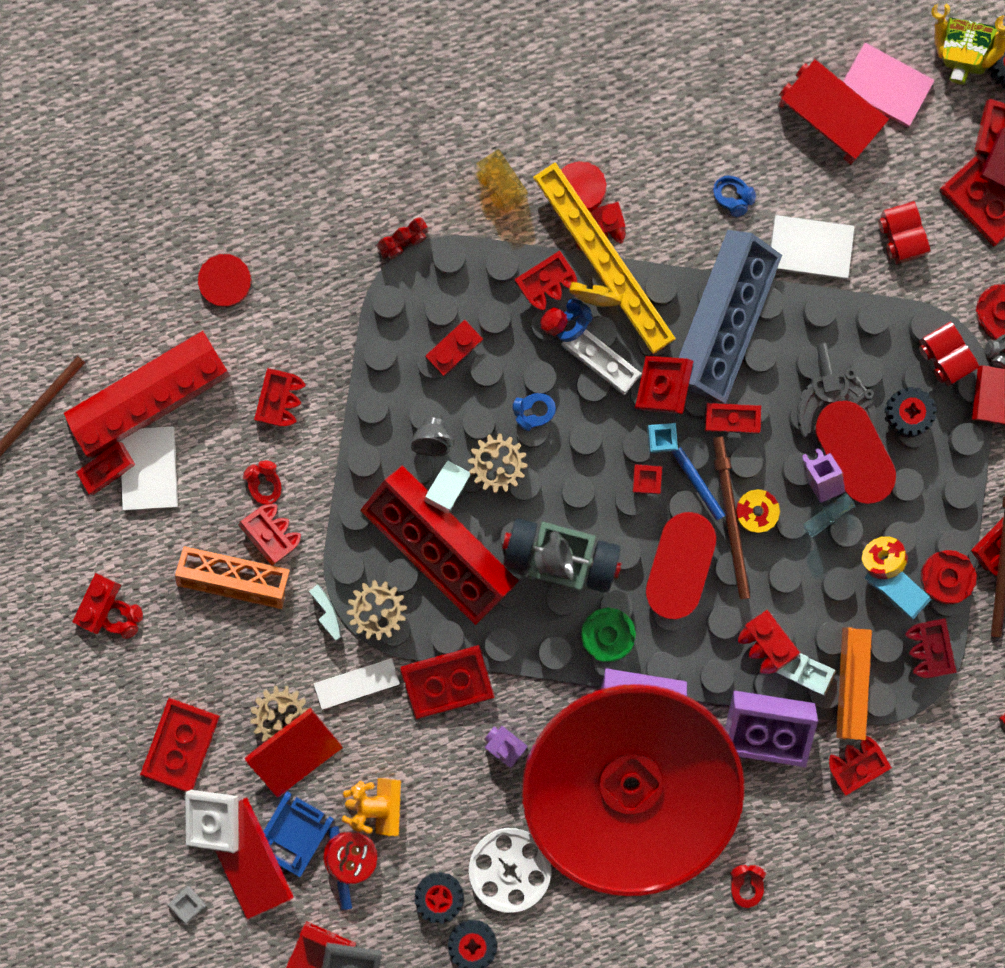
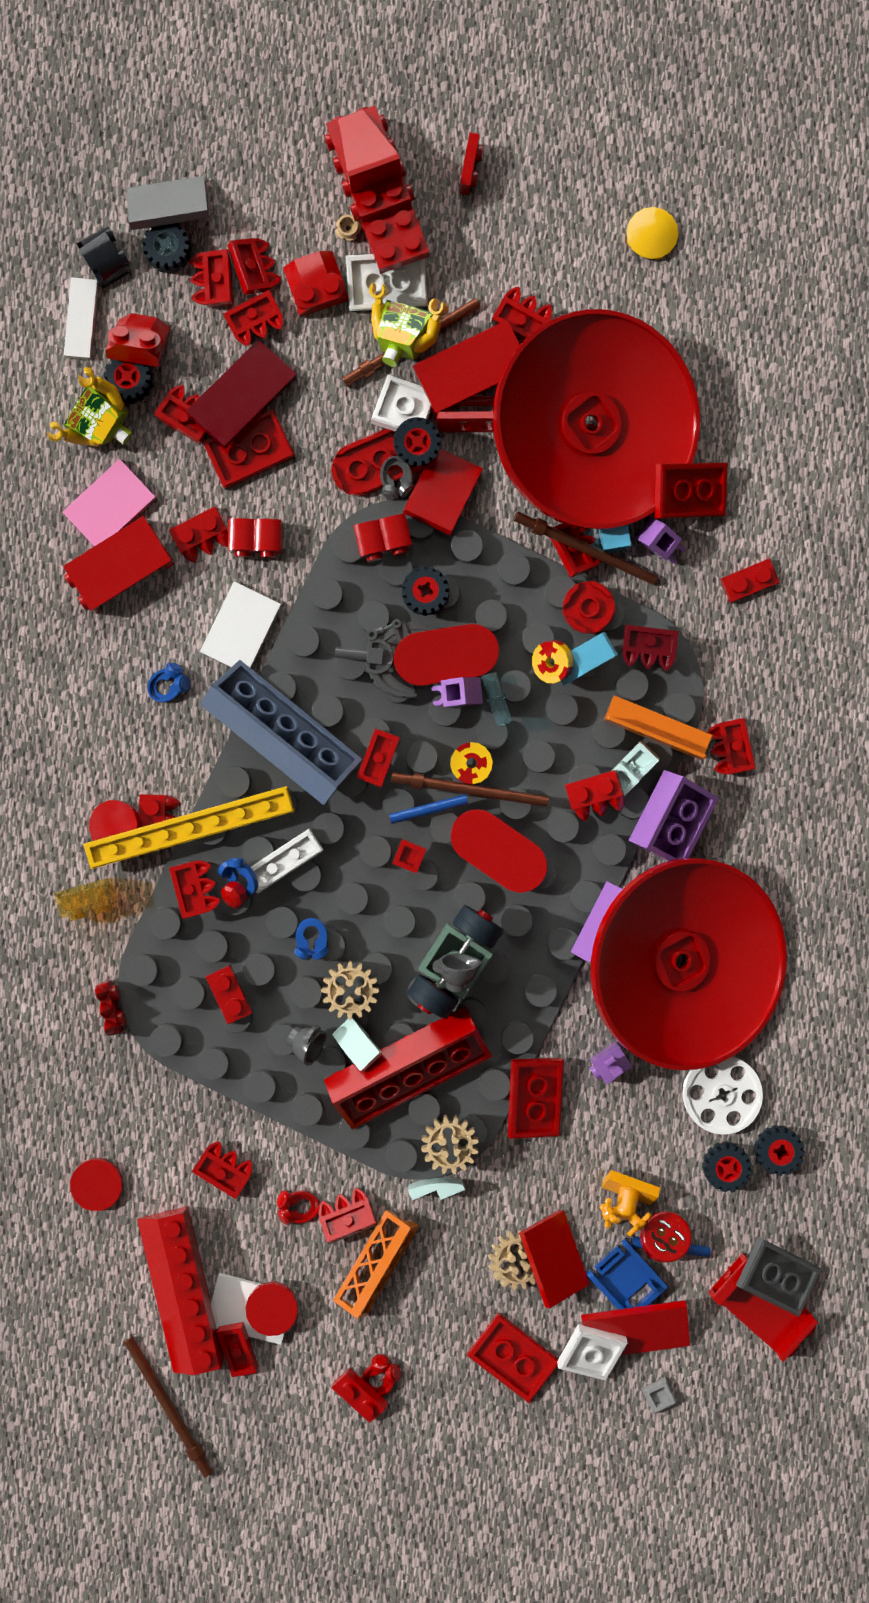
camera: 70 degrees left, 5 degrees up
white tile [314,658,400,709] -> none
yellow dish [569,282,623,307] -> none
green tile [581,607,636,662] -> none
red tile [635,356,693,414] -> none
medium azure slope [647,423,678,454] -> none
red piece [730,865,766,908] -> none
none -> red plate [169,506,228,563]
none -> red tile [245,1281,298,1336]

